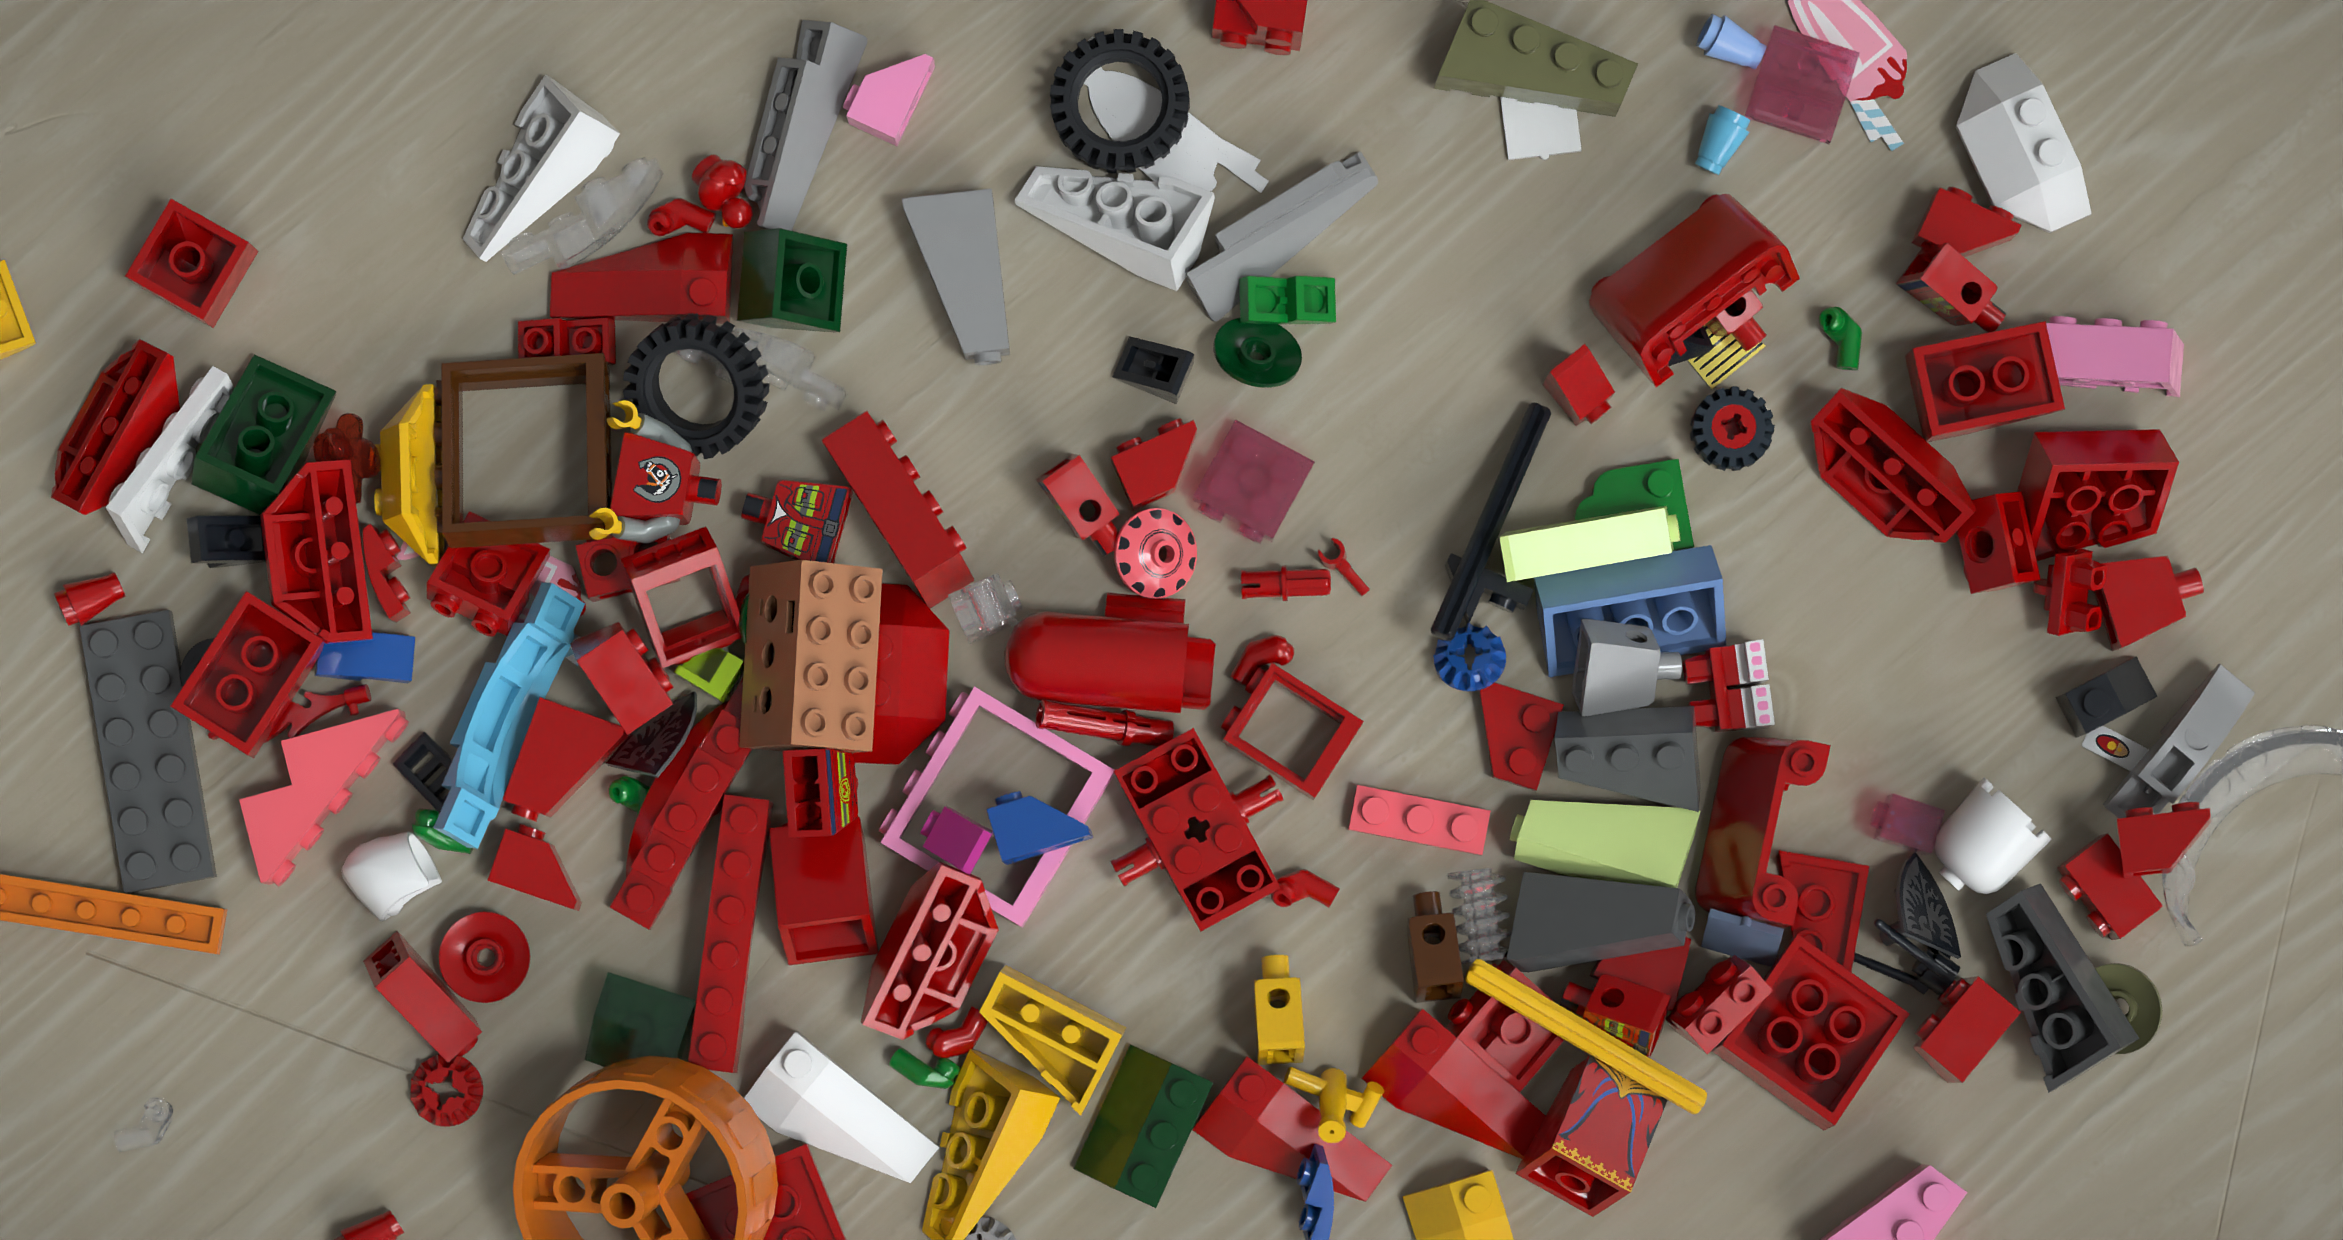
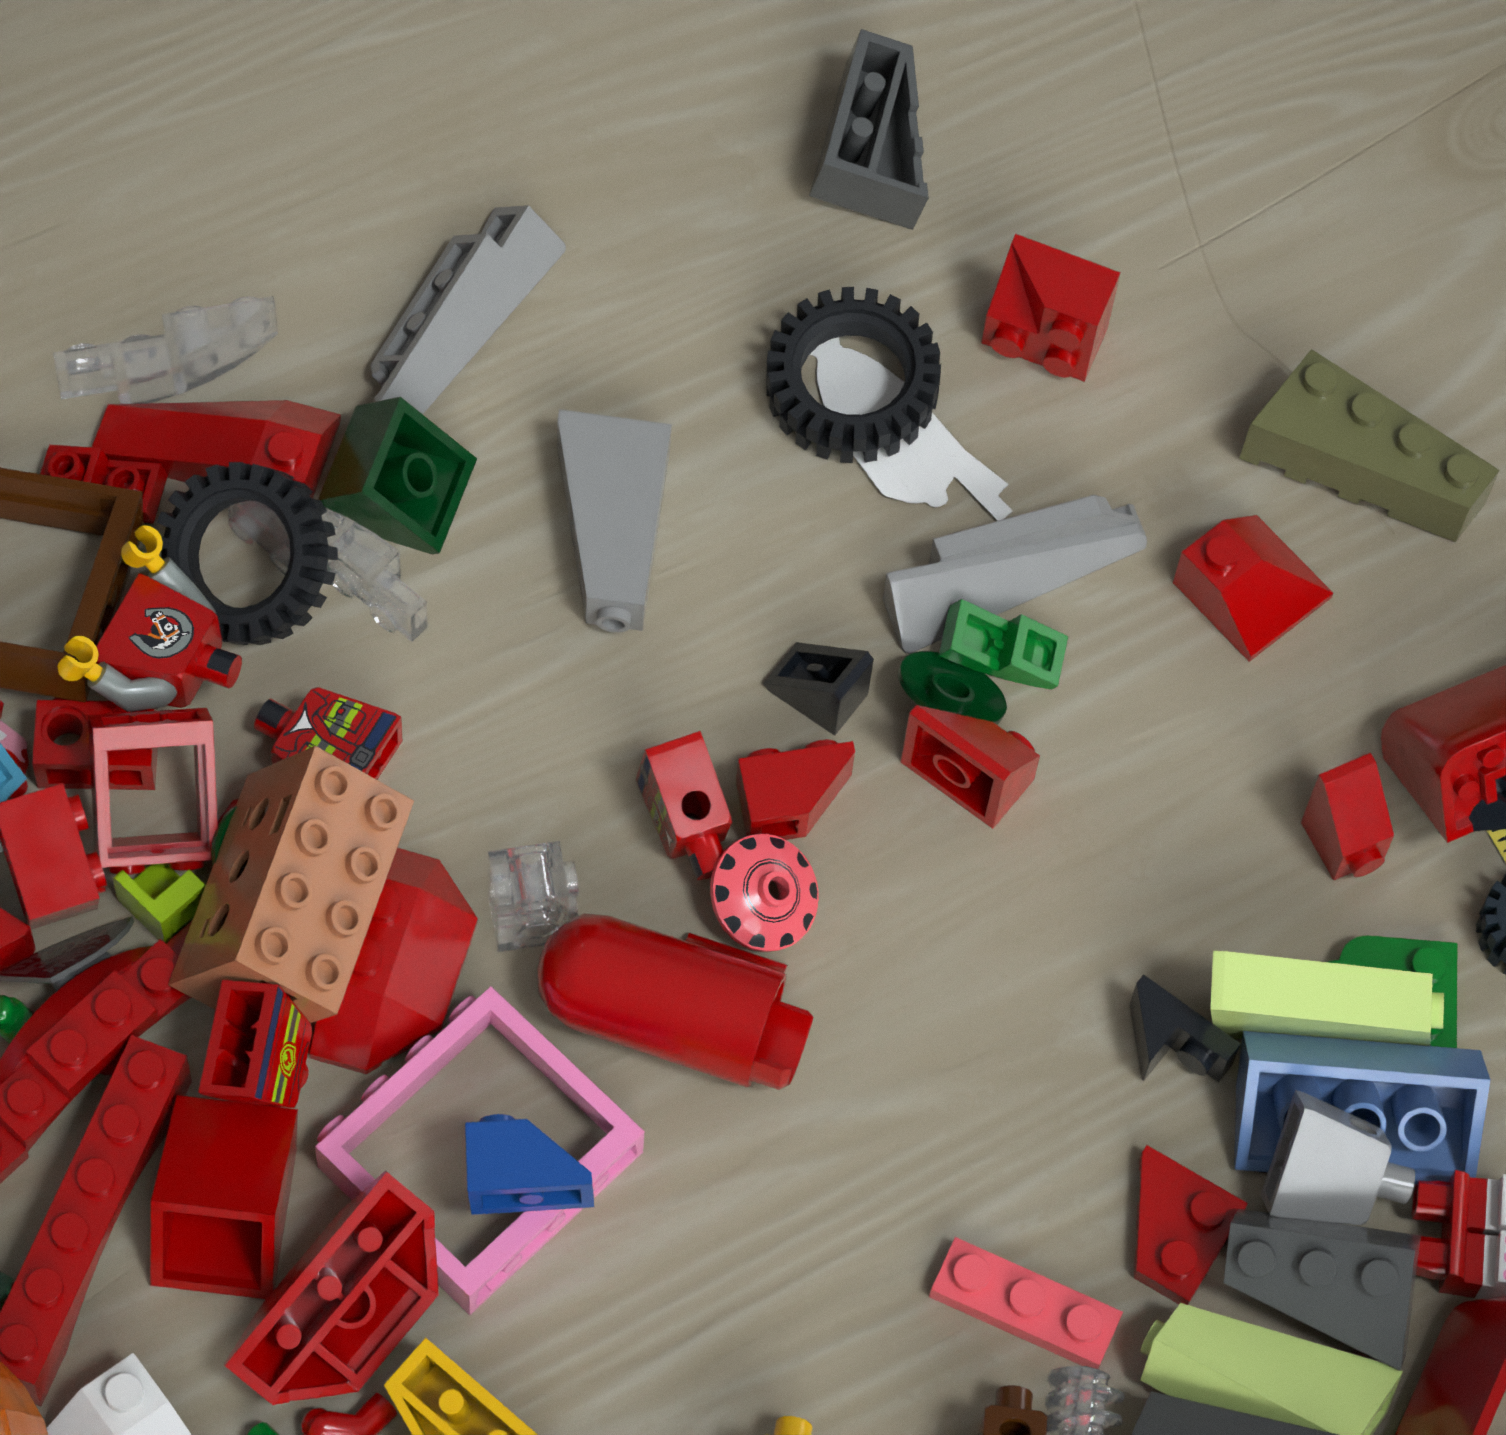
camera: 10 degrees right, 20 degrees down
white wedge [463,75,620,262] -> none
red arm [647,198,716,237] -> none
red animal [691,155,753,229] -> none
red wedge [821,411,975,609] -> none
bright pink slope [843,54,935,146] -> none
dark pink slope [920,805,993,875] -> none
white wedge [1015,166,1215,291] -> none
red pin [1036,699,1174,747] -> none
red slope [1110,728,1284,932] -> none
clear pink plate [1193,419,1315,544] -> none
red window [1220,663,1364,800] -> none
red arm [1230,635,1294,686] -> none
red axle [1241,565,1331,601] -> none
red arm [1271,869,1340,908] -> none
red hand [1318,538,1370,596] -> none
black axle [1431,402,1551,641] -> none
blue gear [1433,623,1506,691] -> none
white piece [1500,97,1582,160] -> none
none -> red slope [901,705,1040,829]
none -> red slope [1173,515,1333,662]

